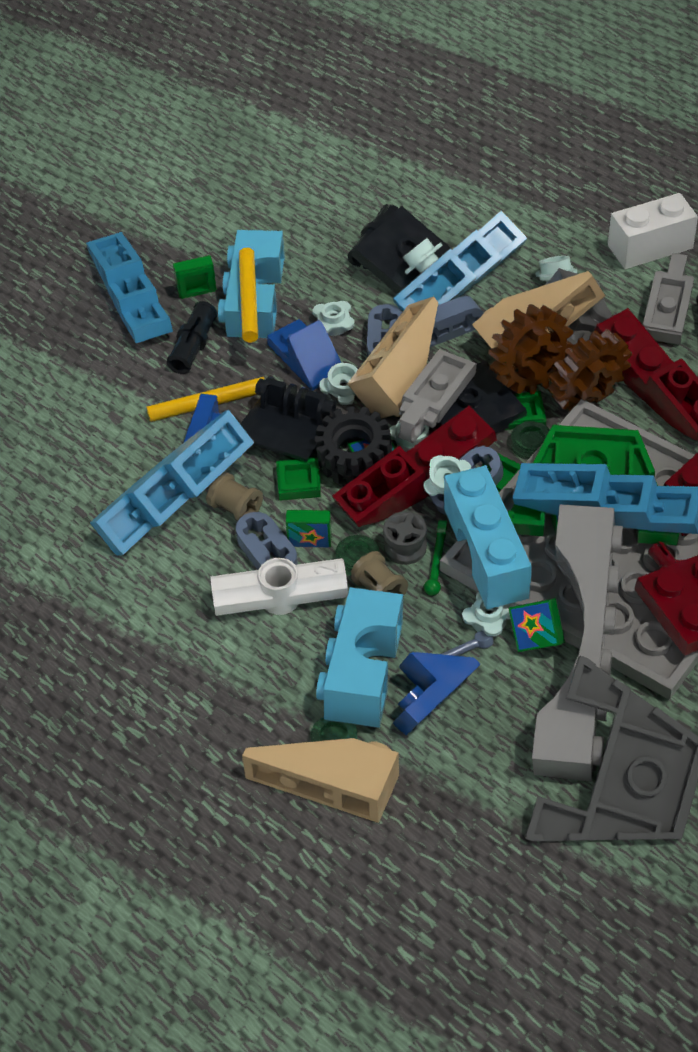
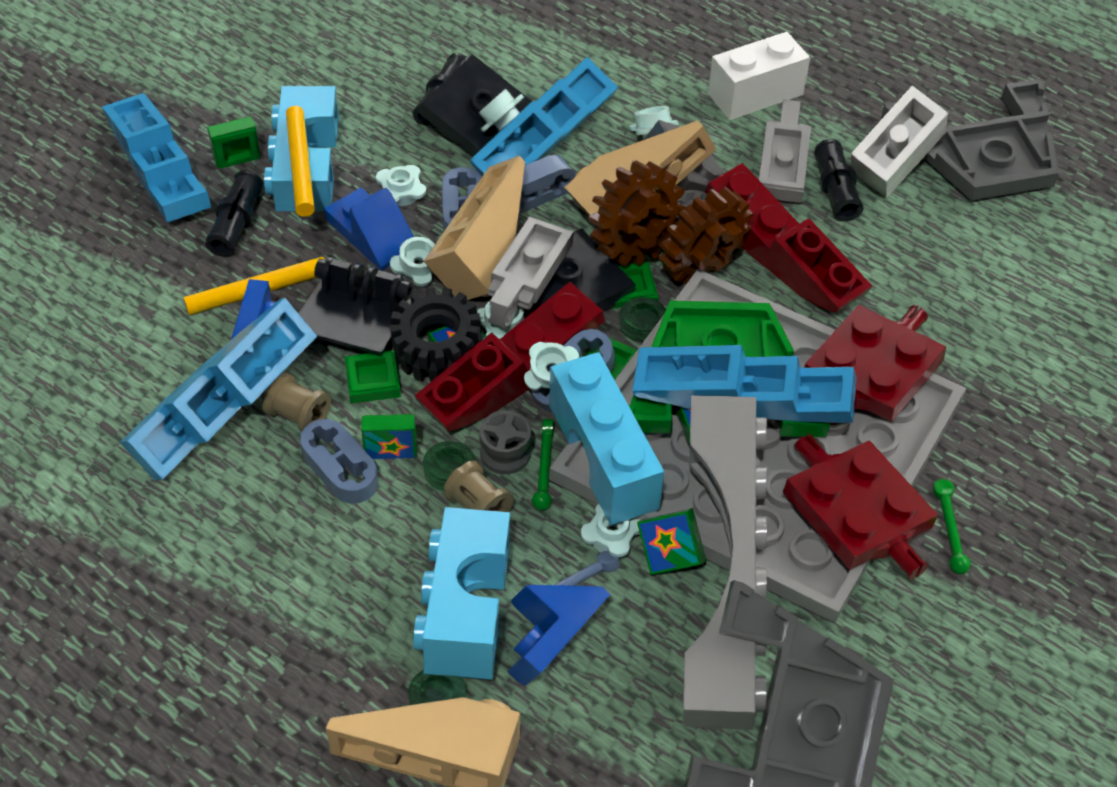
camera: 10 degrees left, 0 degrees up
white piece [210,558,348,616] -> none

